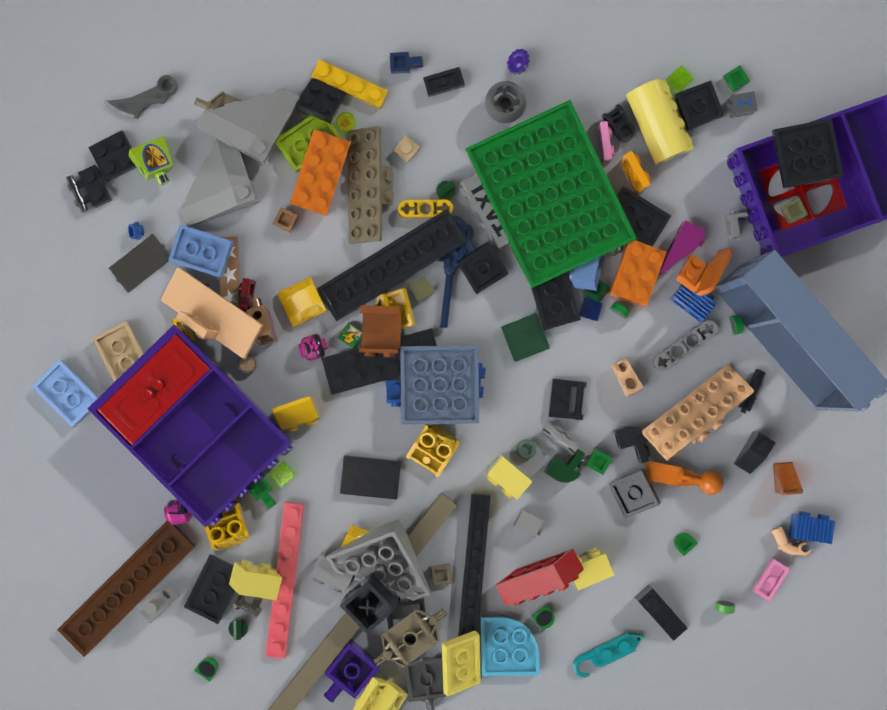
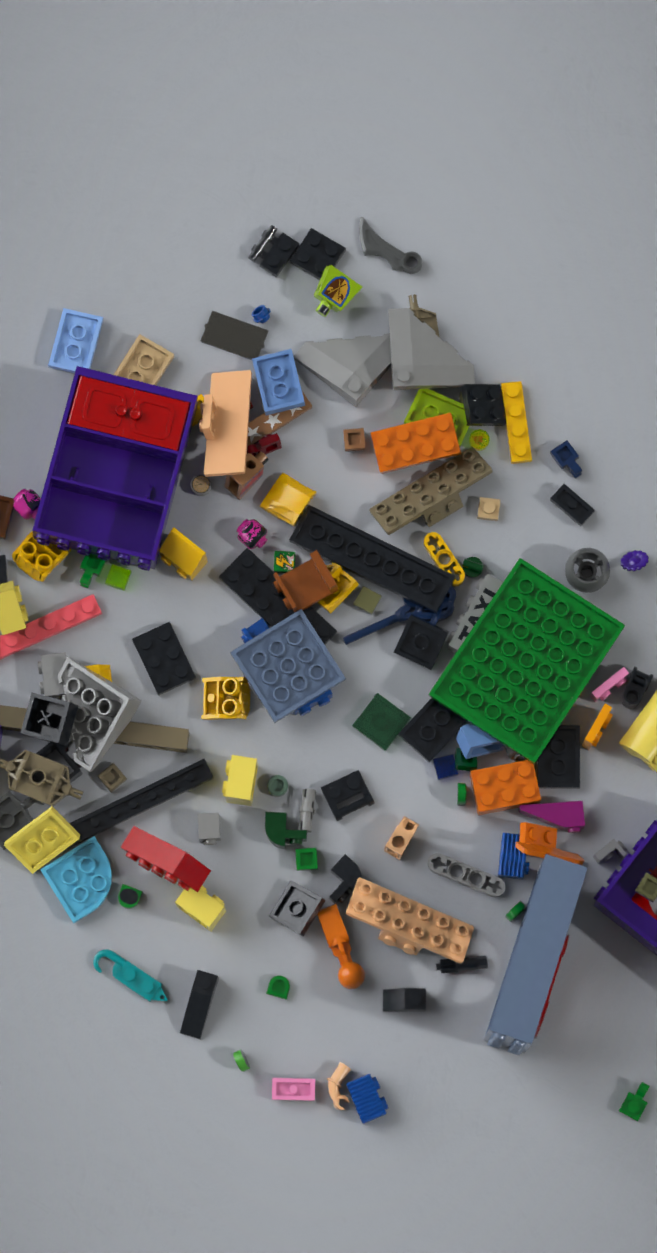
camera: 65 degrees right, 10 degrees down
clear orange slope [773,462,803,495] -> none

